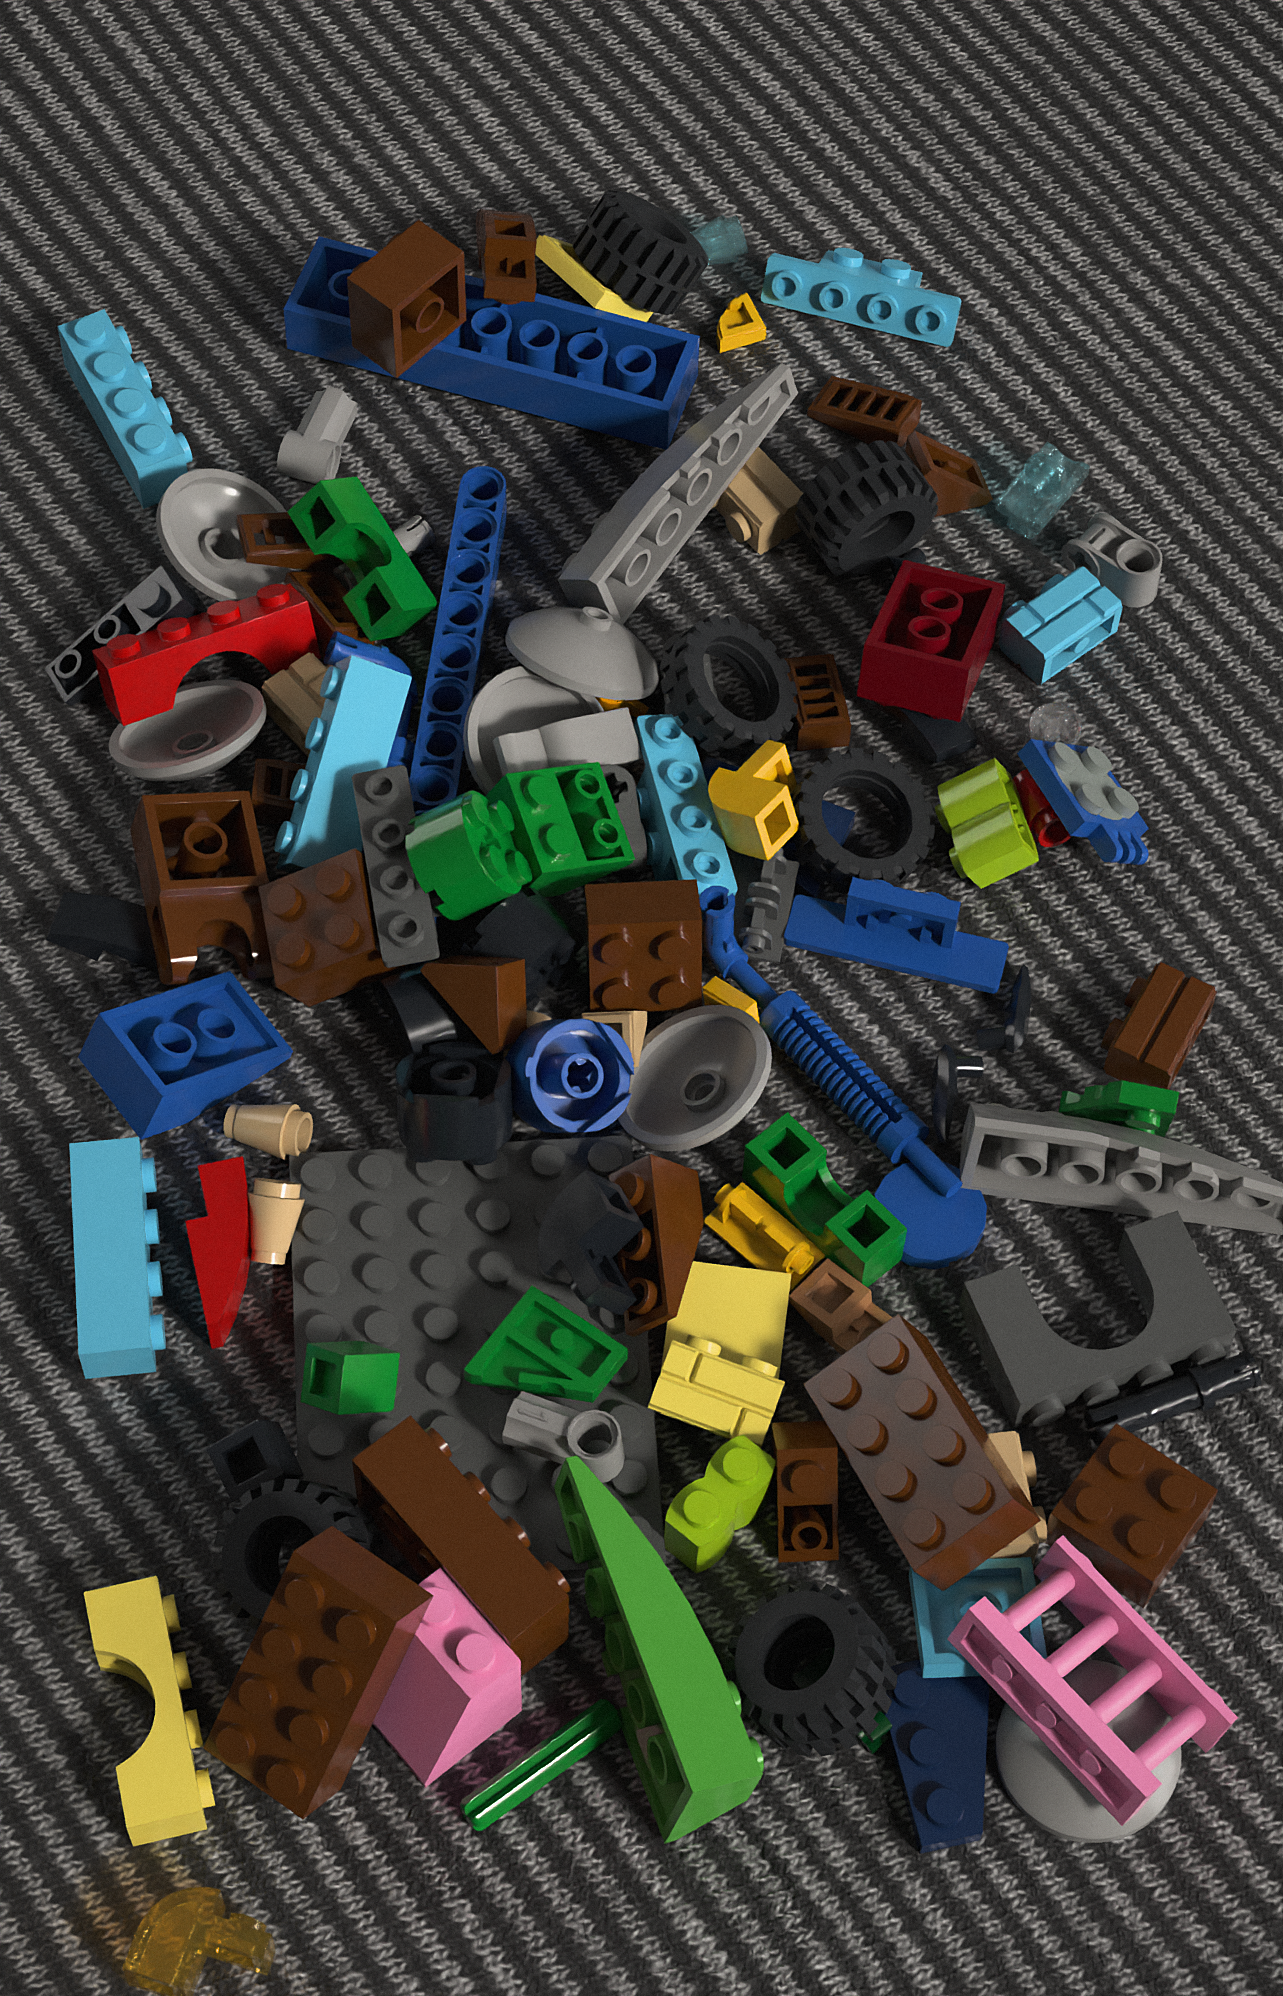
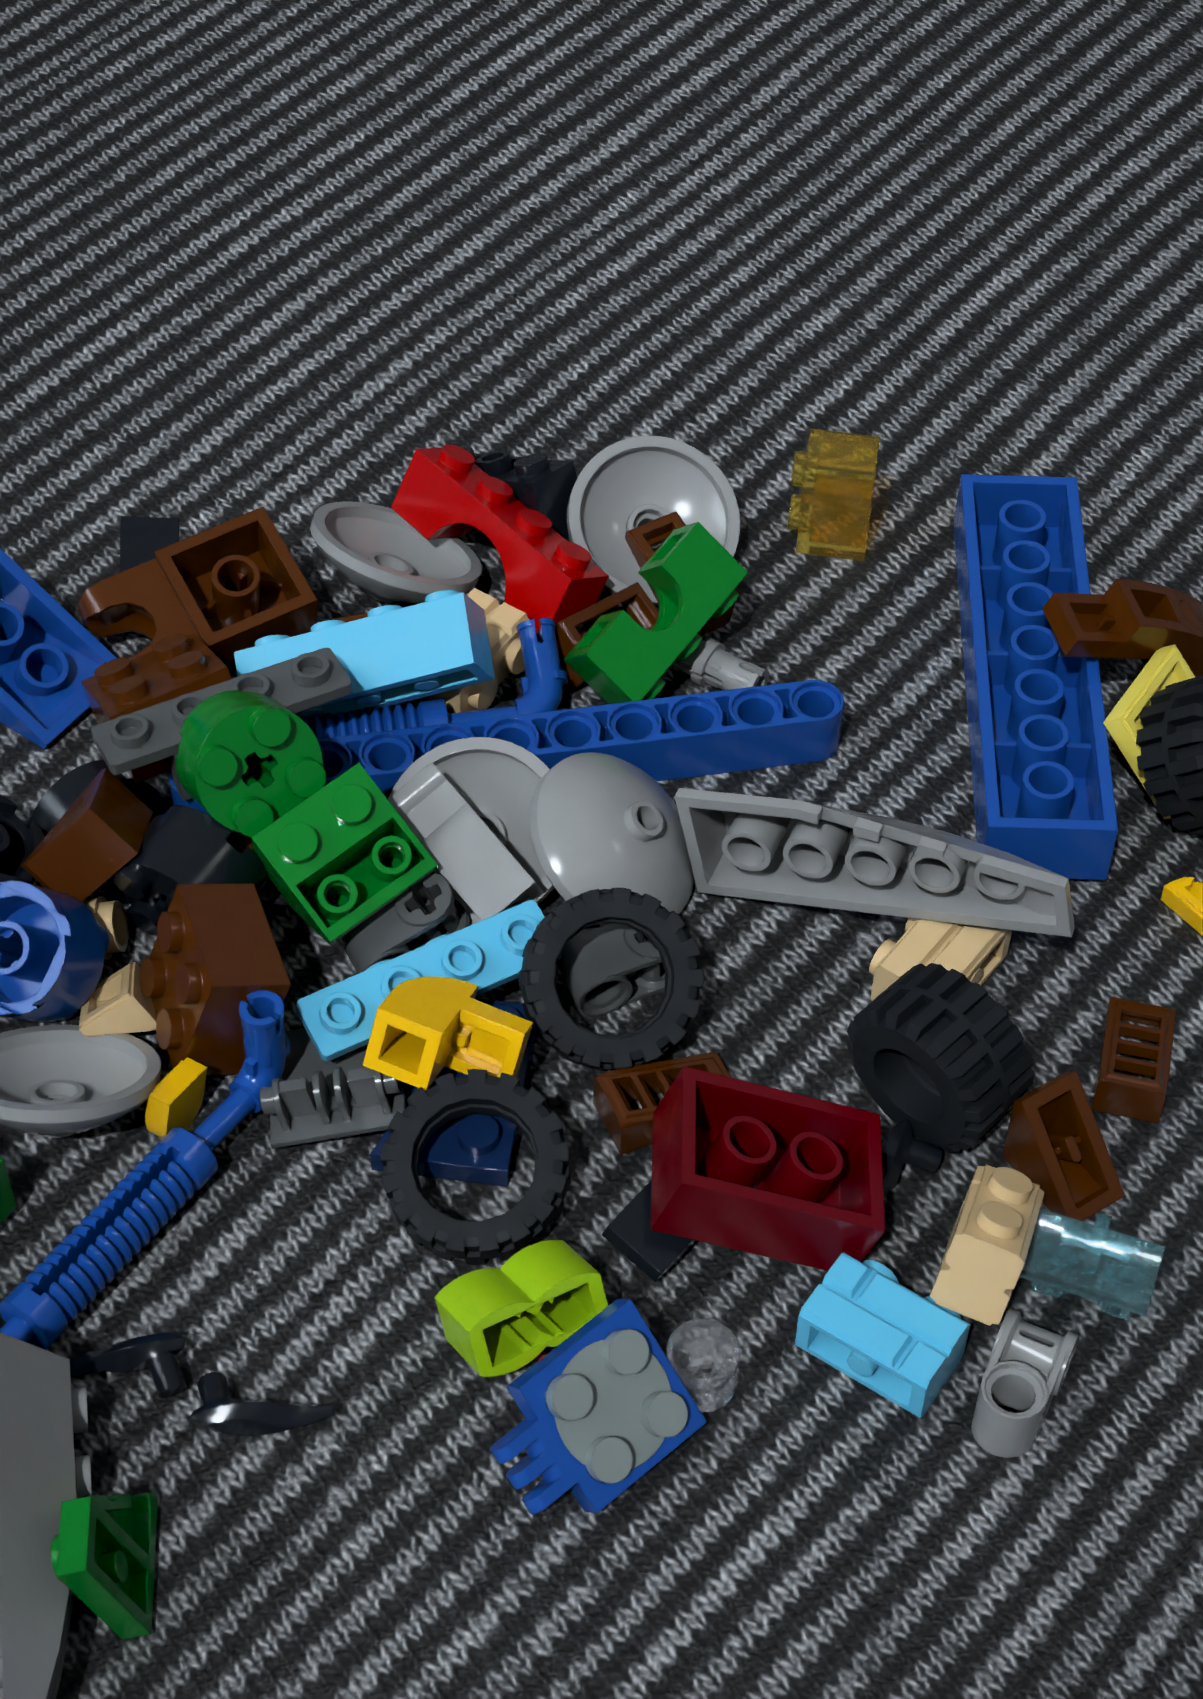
camera: 75 degrees right, 10 degrees down
medium azure brick [57,309,193,509] -> none
light grey piece [277,386,357,484] -> none
reddish brown brick [347,220,466,378] -> none
blue bracket [784,877,1009,994] -> none
reddish brown brick [1100,962,1217,1090] -> none
none -> clear yellow brick [788,429,880,561]
none -> tan brick [930,1164,1045,1326]

